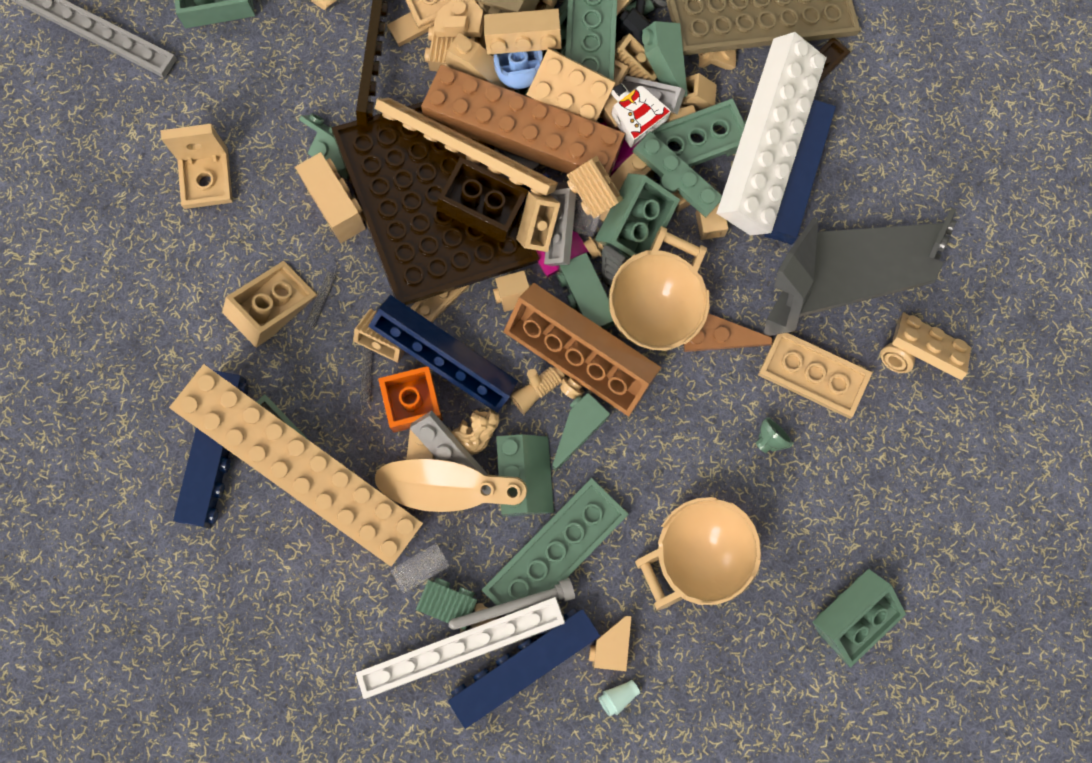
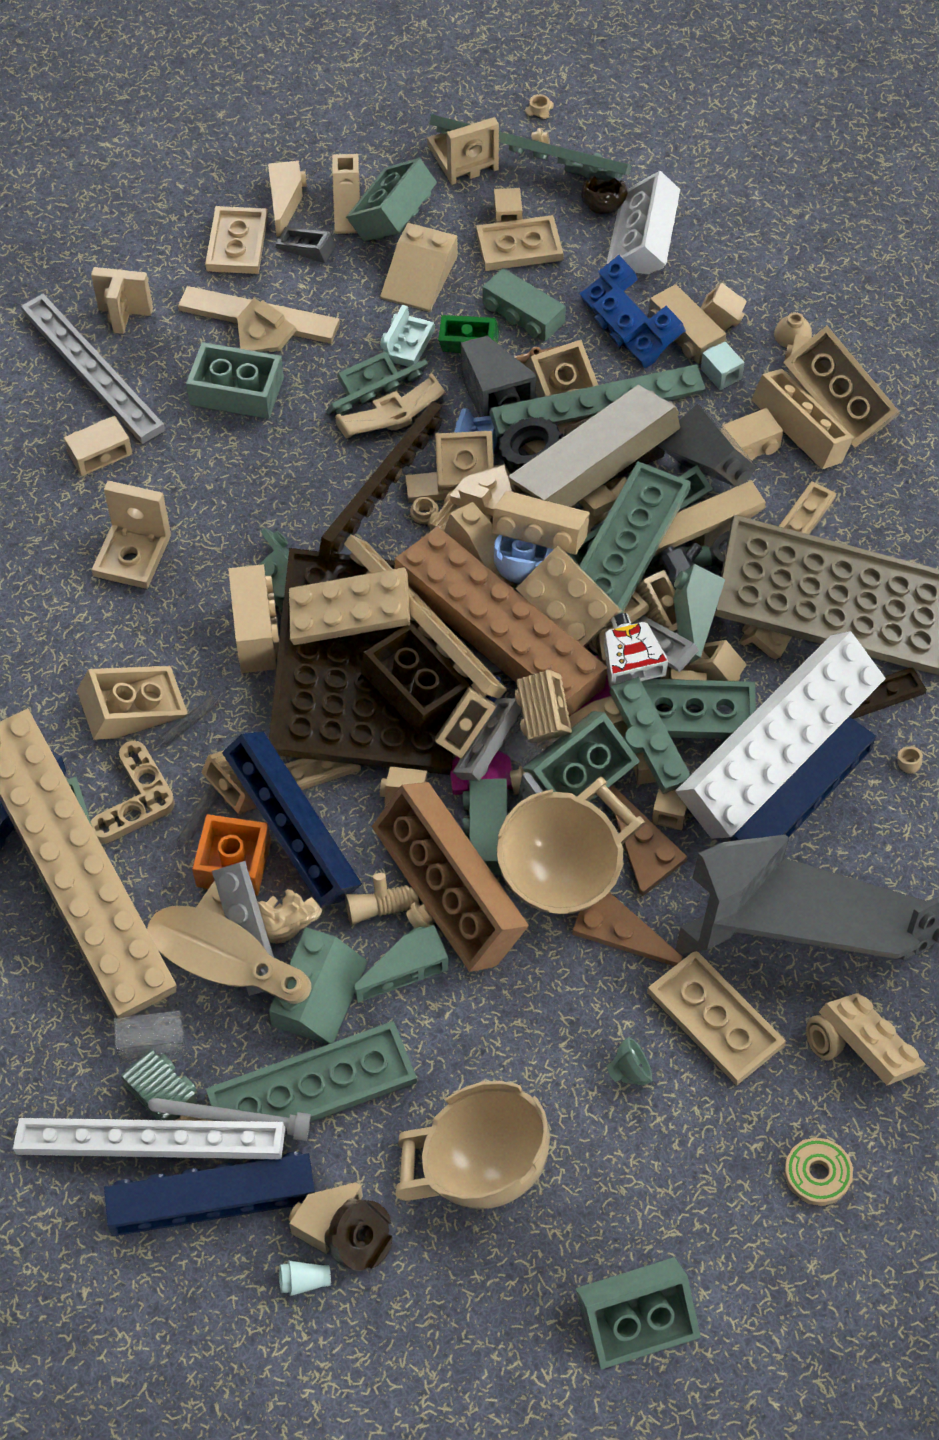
camera: 25 degrees right, 20 degrees down
none -> tan brick [64,416,132,476]
none -> tan beam [91,741,175,844]
none -> tan plate [289,567,410,645]
none -> dark brown plate [324,1199,393,1271]
none -> tan plate [410,497,439,524]
none -> medium nougat wing [608,785,687,896]
none -> tan tile [784,1137,853,1206]
none -> tan hinge [897,747,923,774]

